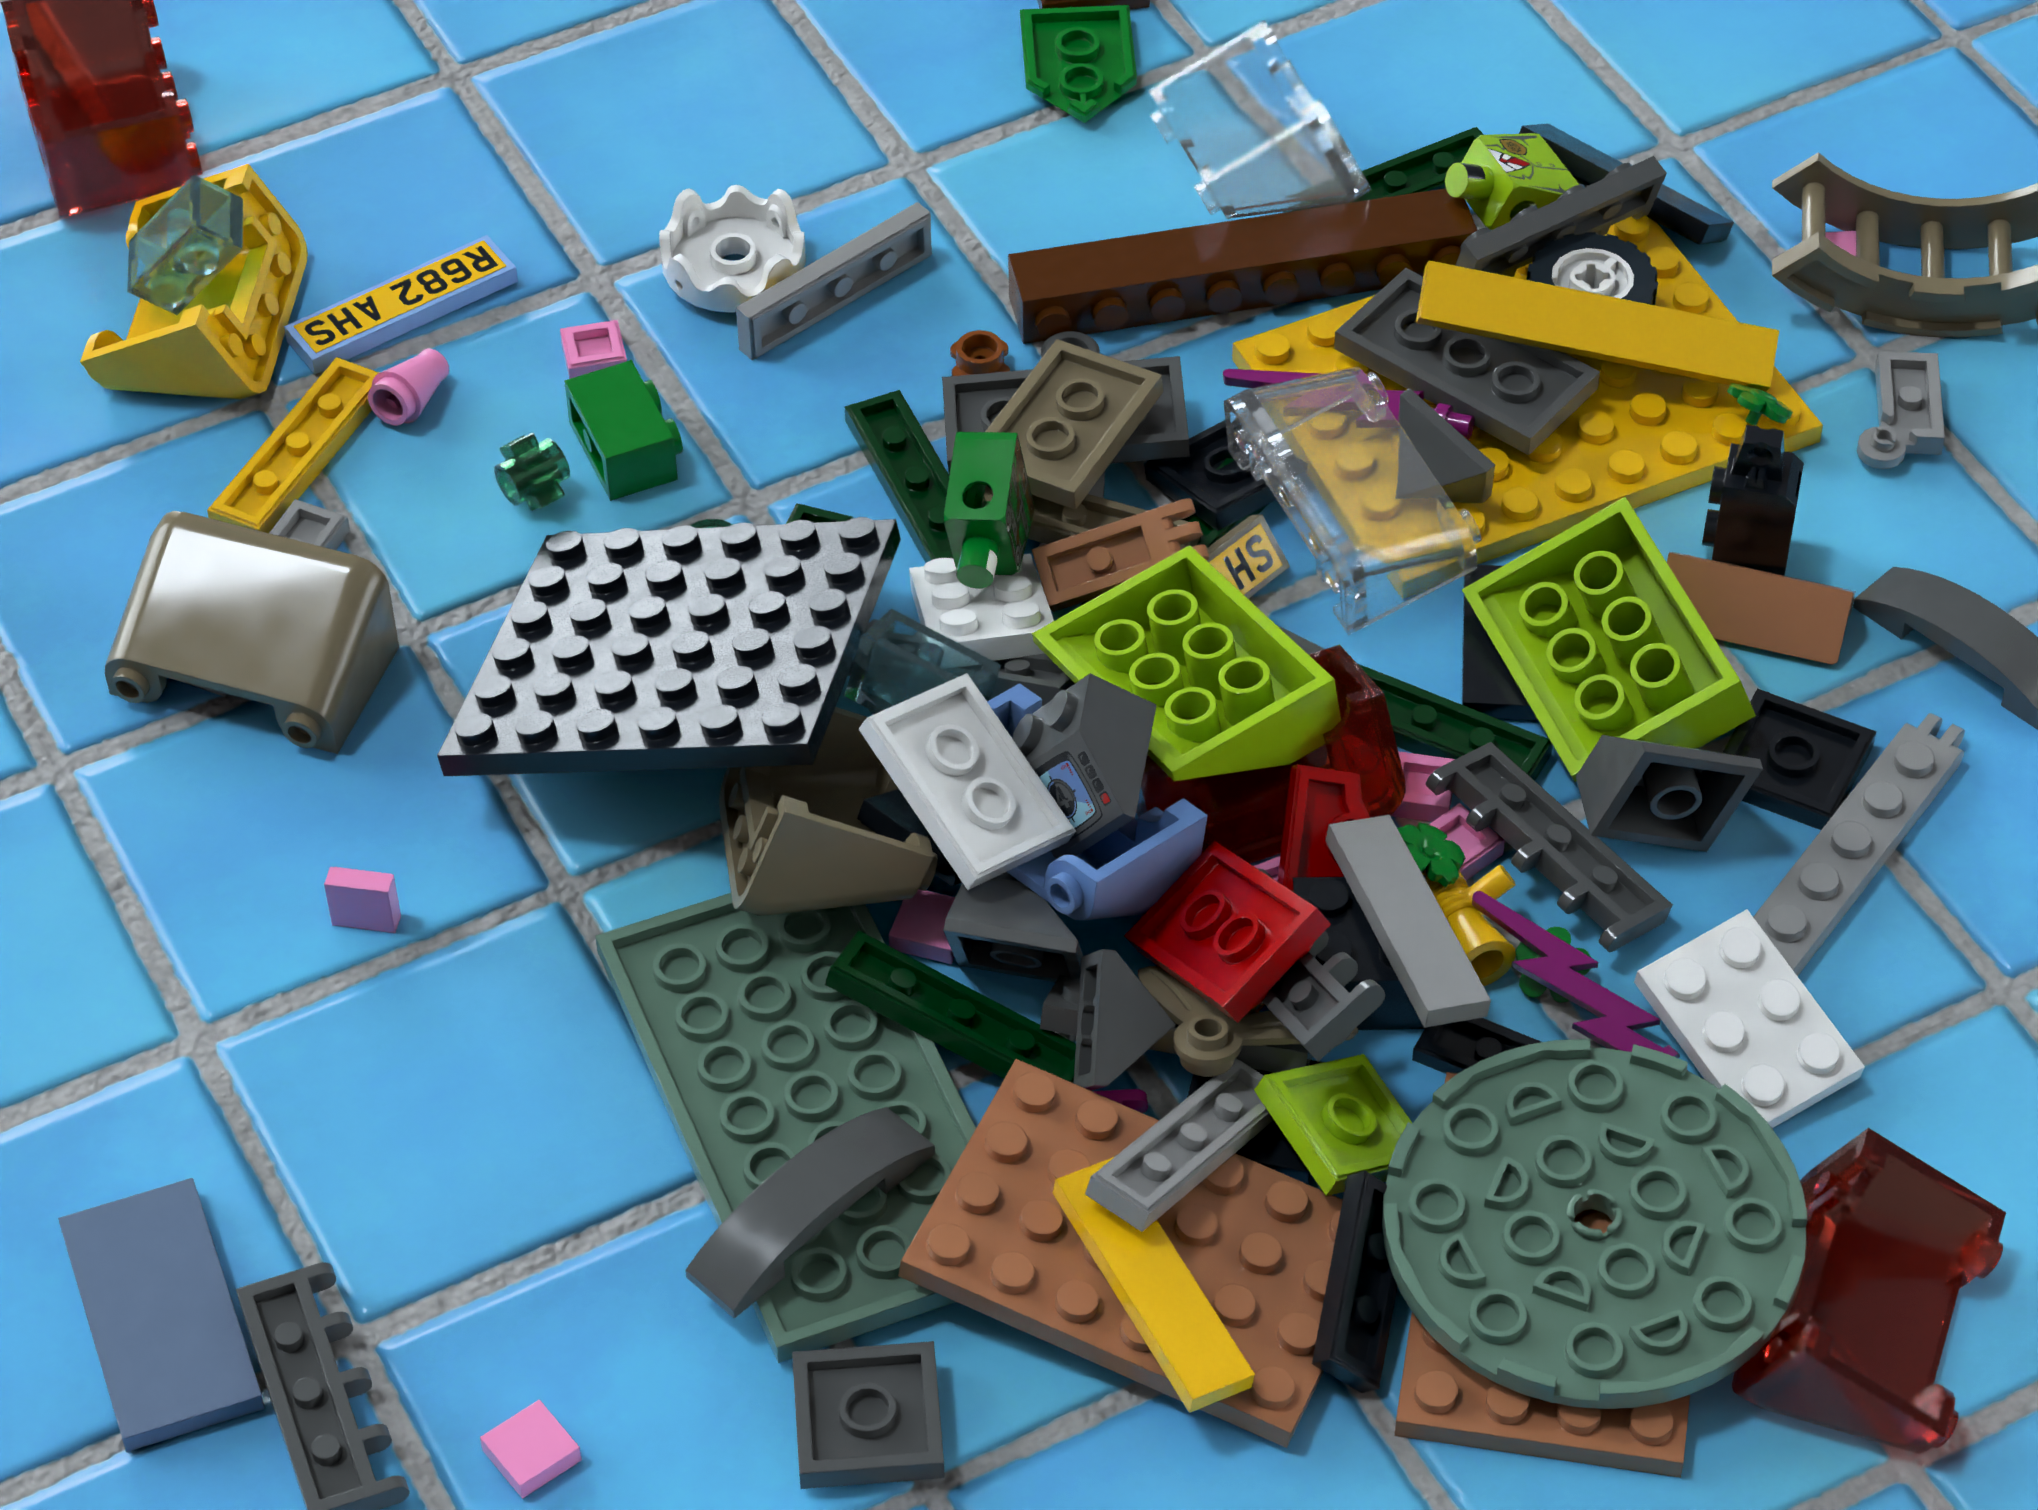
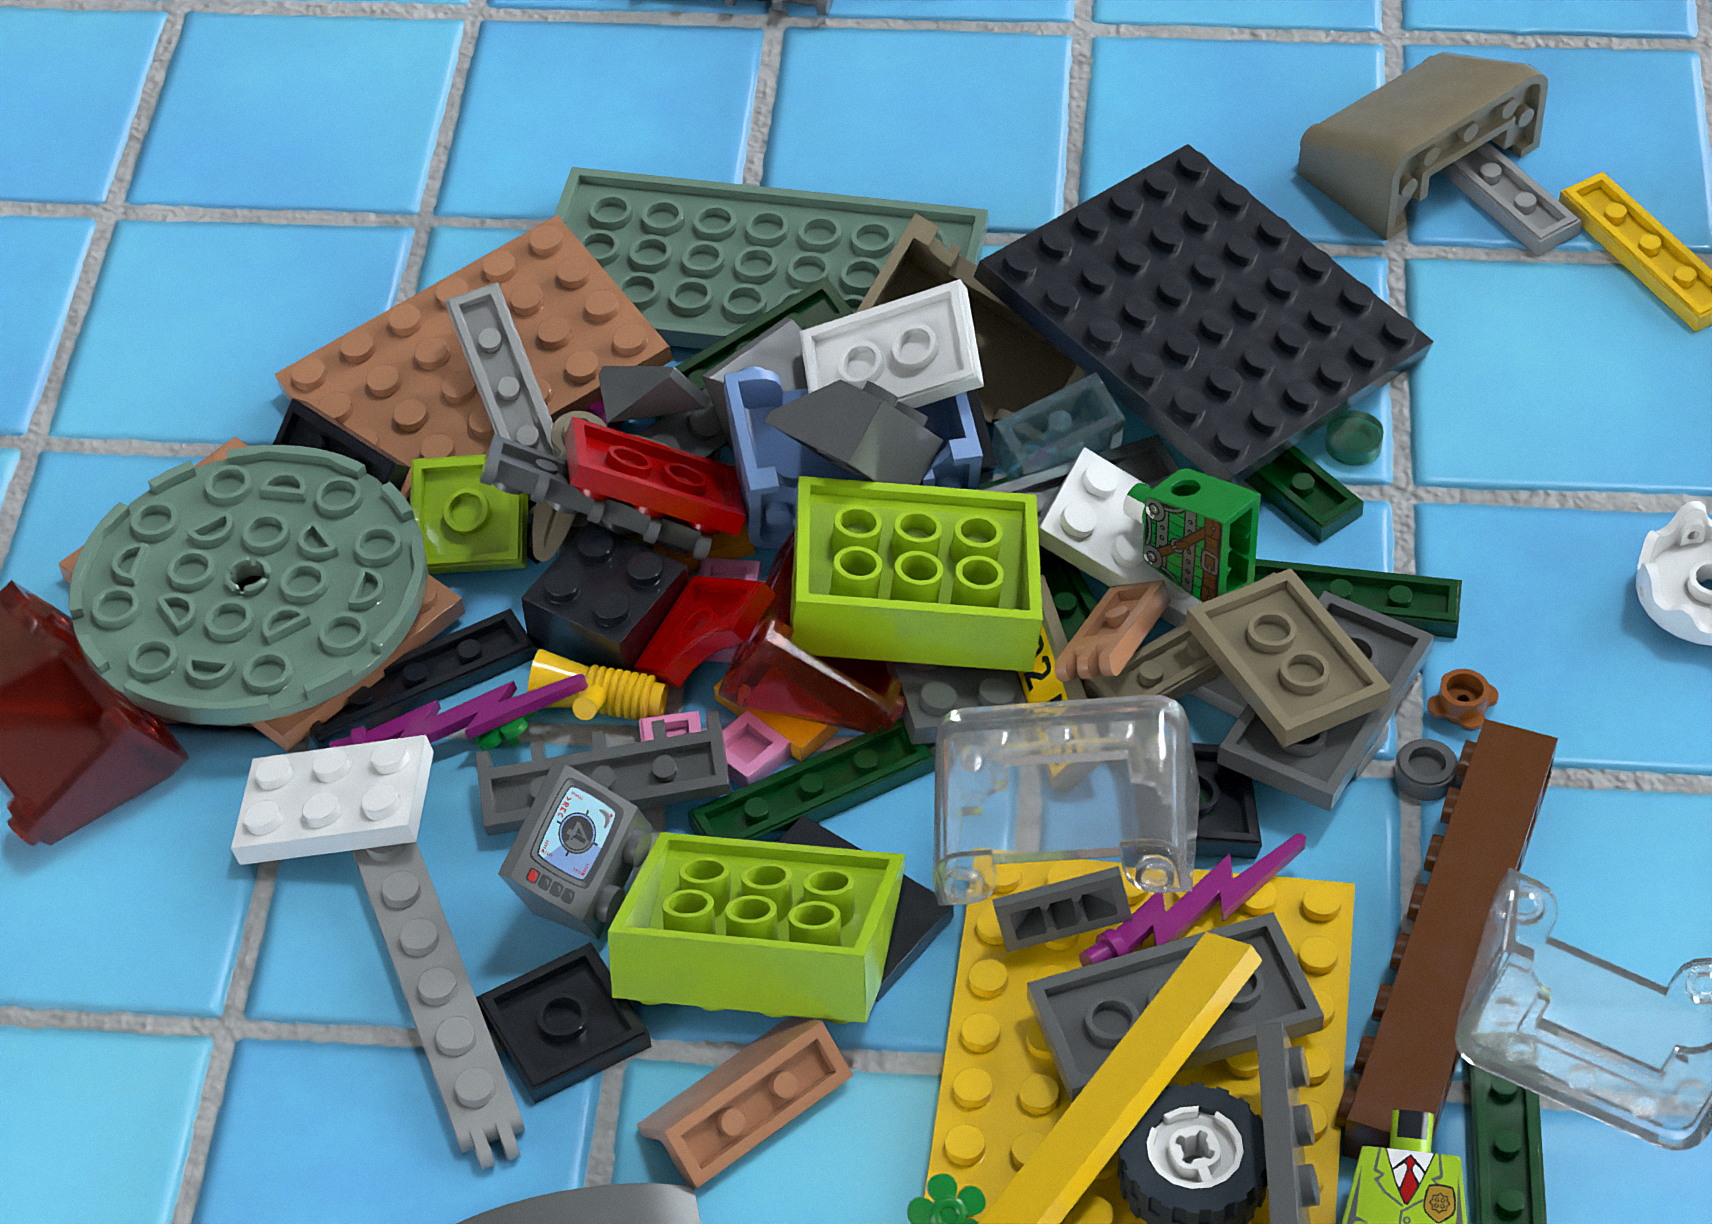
camera: 125 degrees right, 0 degrees up
tile [324,867,401,933] -> none
bright pink cone [368,348,449,426] -> none
bright pink tile [480,1399,582,1499] -> none
clear green gear [494,433,570,511] -> none
bright pink tile [560,320,627,379] -> none
green brick [564,360,683,501] -> none
dark grey slope [685,1107,935,1319] -> none
light grey tile [736,202,932,360] -> none
dark grey plate [792,1341,945,1489] -> none
yellow tile [1052,1157,1255,1413] -> none
light grey tile [1325,815,1491,1028] -> none
green plant [1397,822,1466,888] -> none
black hinge [1702,425,1804,576] -> none

